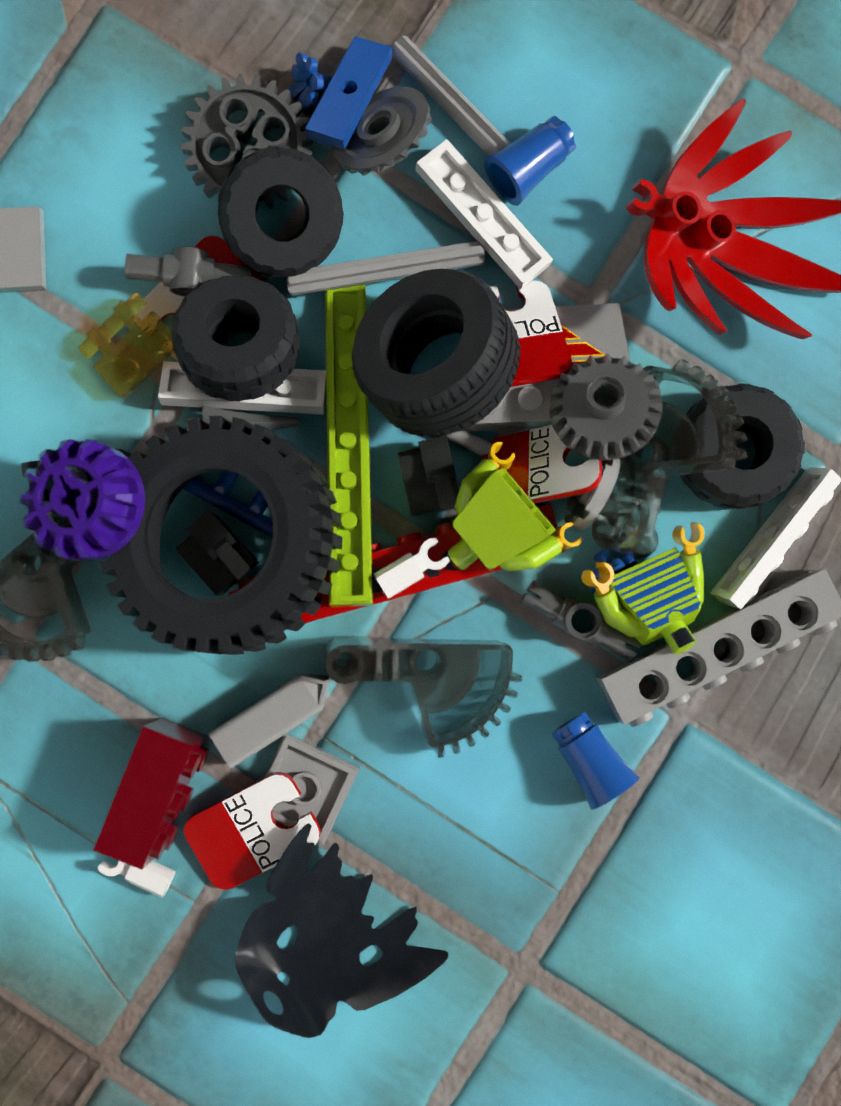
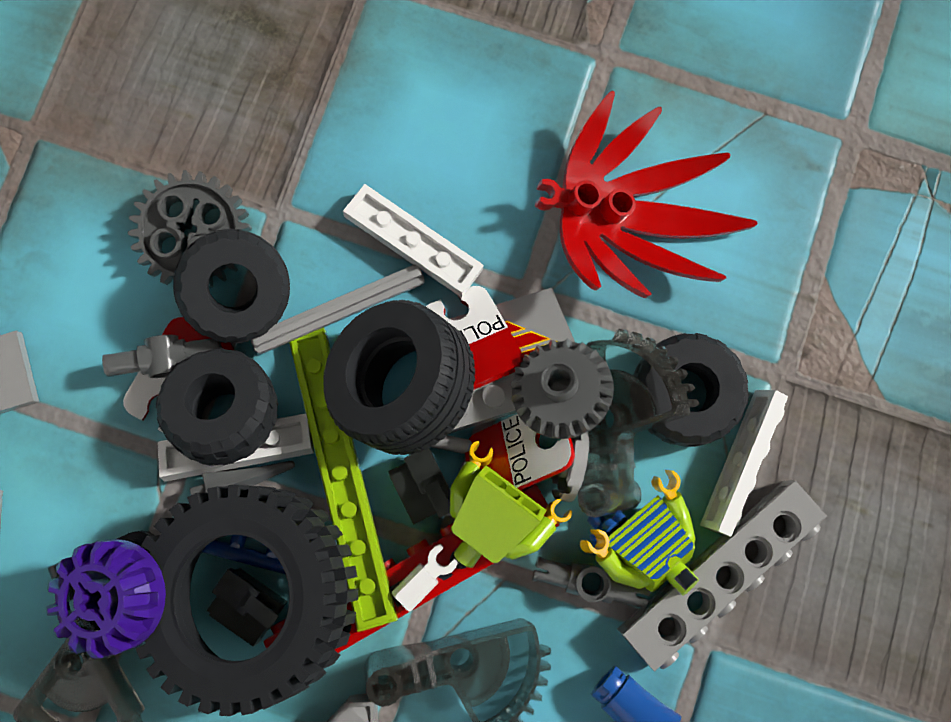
camera: 10 degrees left, 5 degrees down
clear yellow plate [78,291,175,398] -> none
blue plant [289,53,332,110] -> none
blue tile [305,36,393,150] -> none
dark grey gear [333,87,432,176] -> none
light grey axle [391,36,511,156] -> none
blue plant [484,116,576,206] -> none

